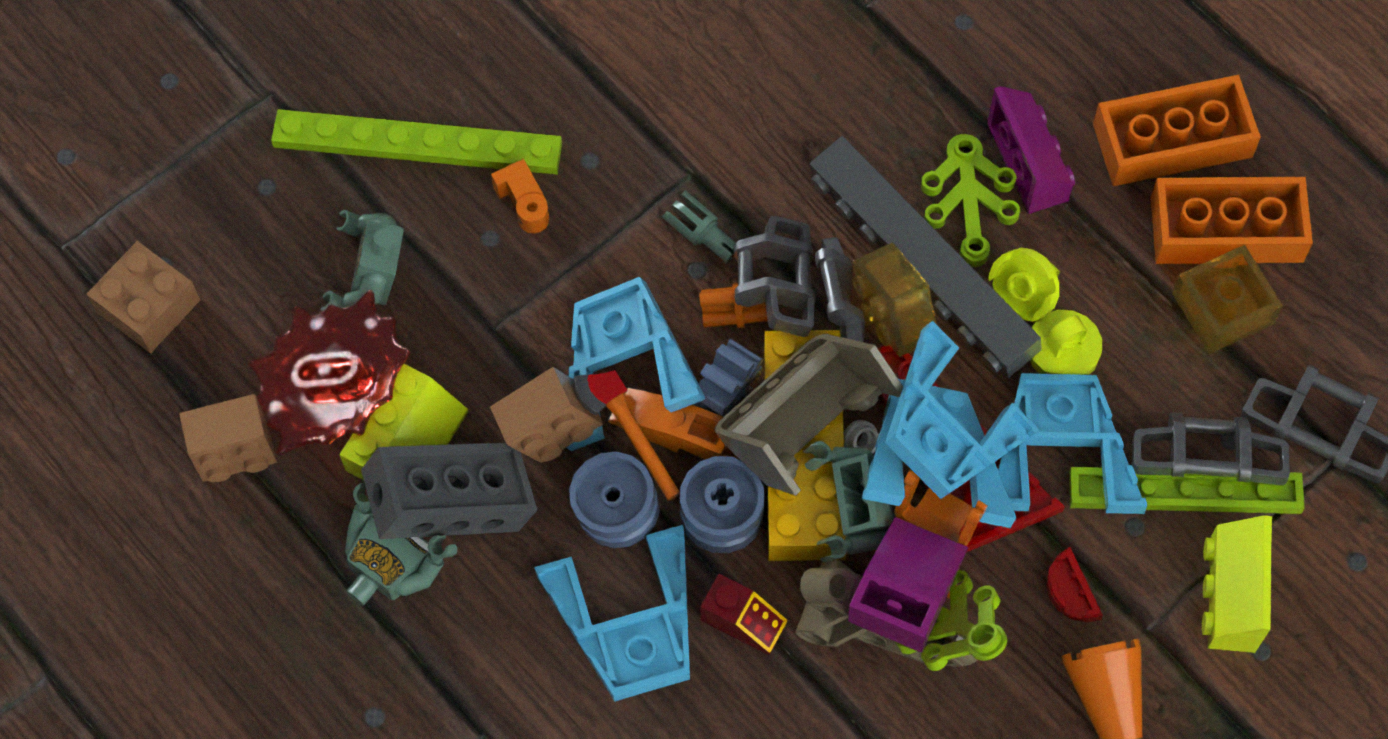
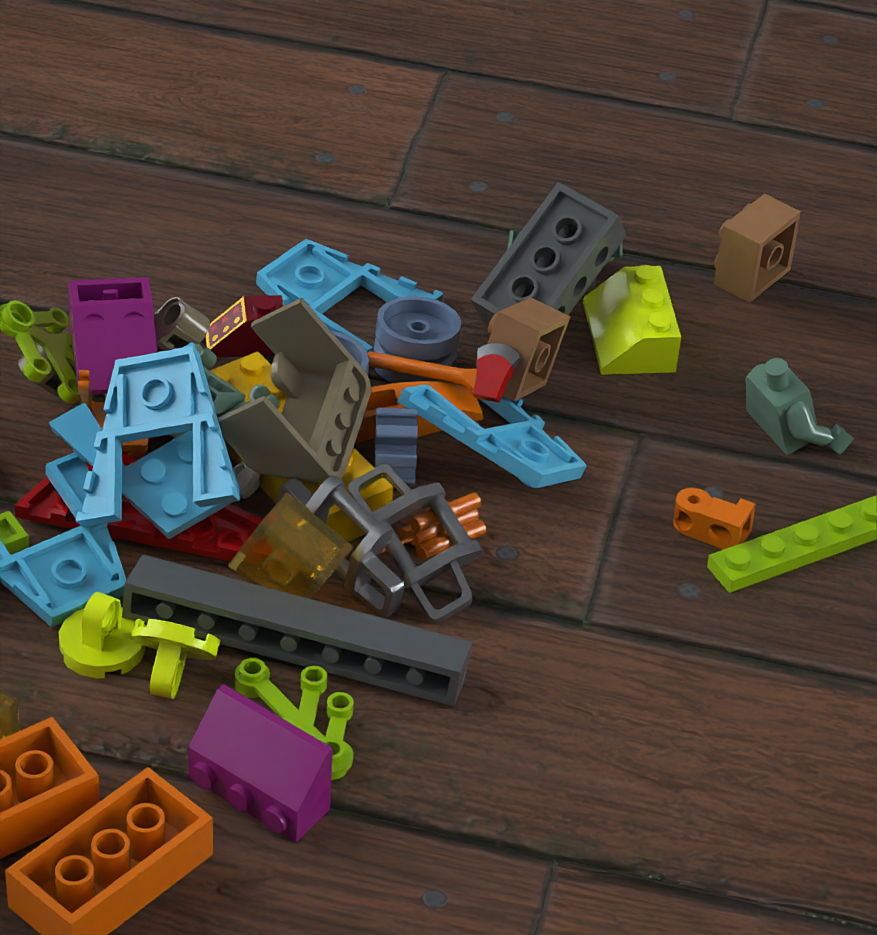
camera: 140 degrees right, 25 degrees down
clear red piece [249,290,410,455] -> none
sand green arm [661,190,736,264] -> none

